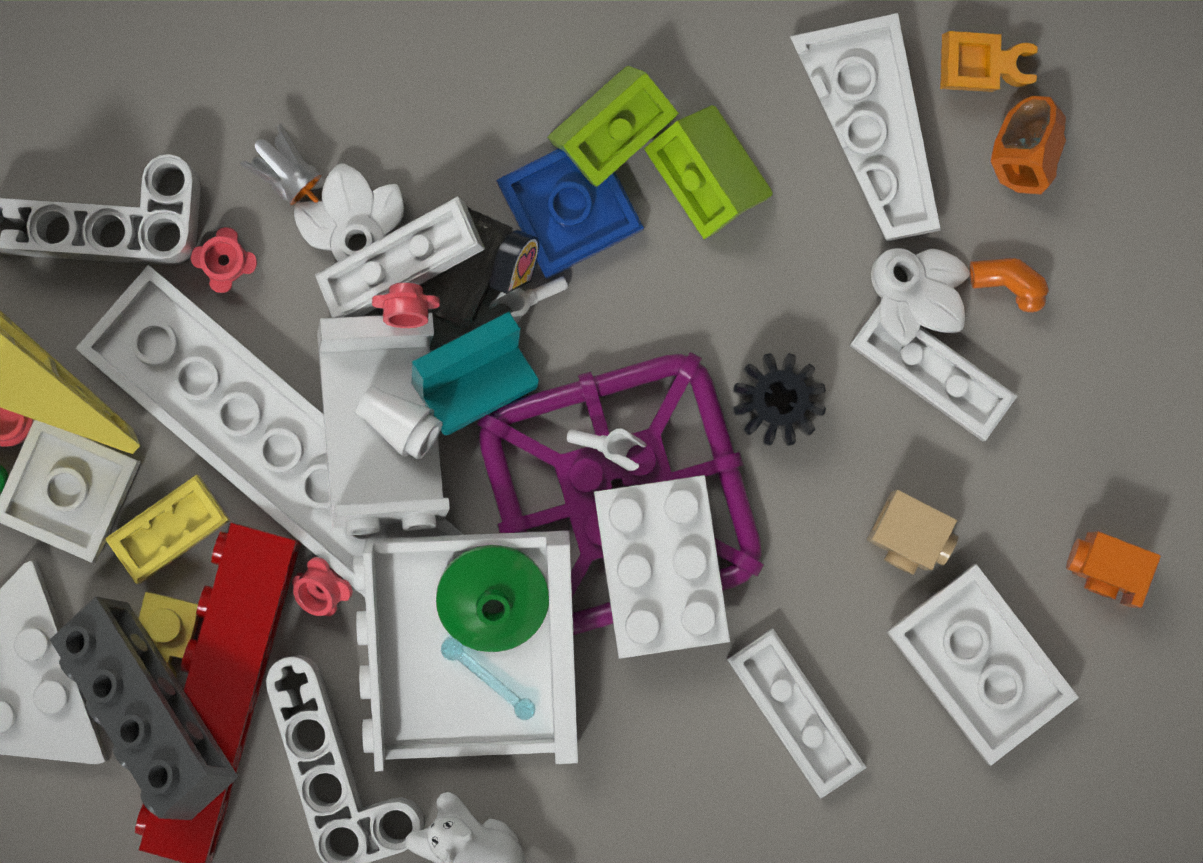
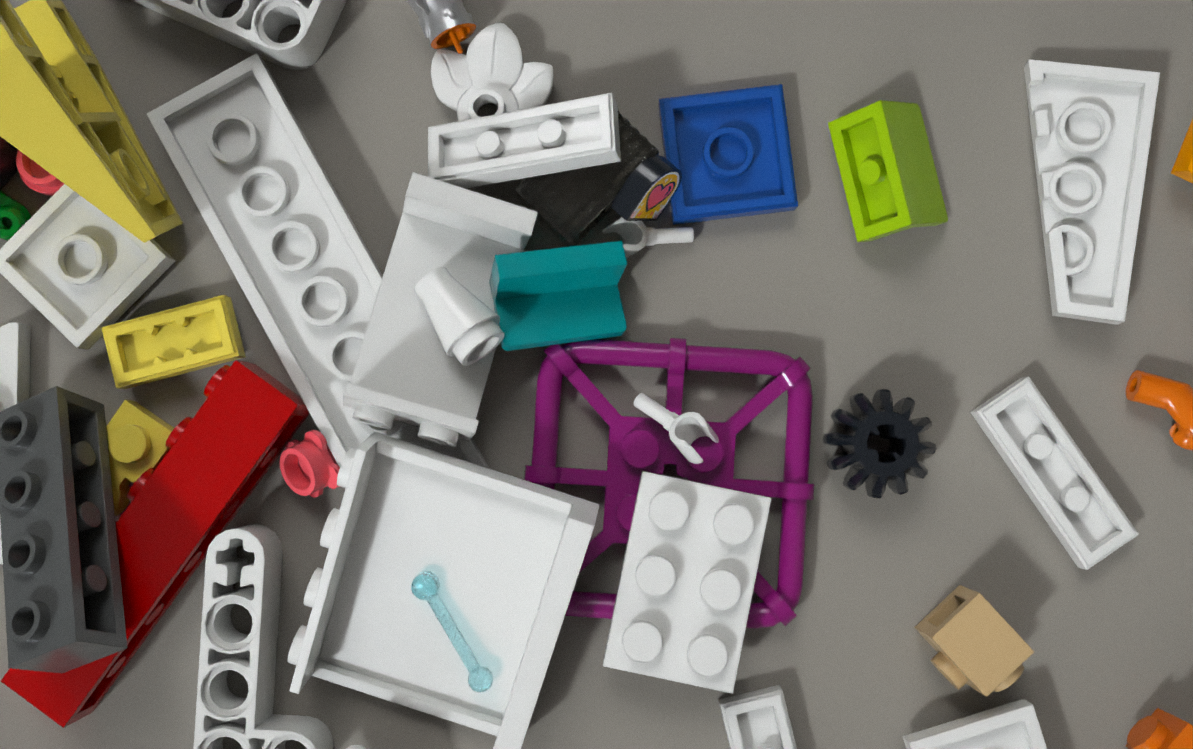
camera: 30 degrees right, 0 degrees up
coral plate [191,227,257,293] -> none
coral plate [372,283,440,328] -> none
green dish [436,545,549,652] -> none
lime panel [547,66,679,187] -> none
white plate [871,248,970,346] -> none

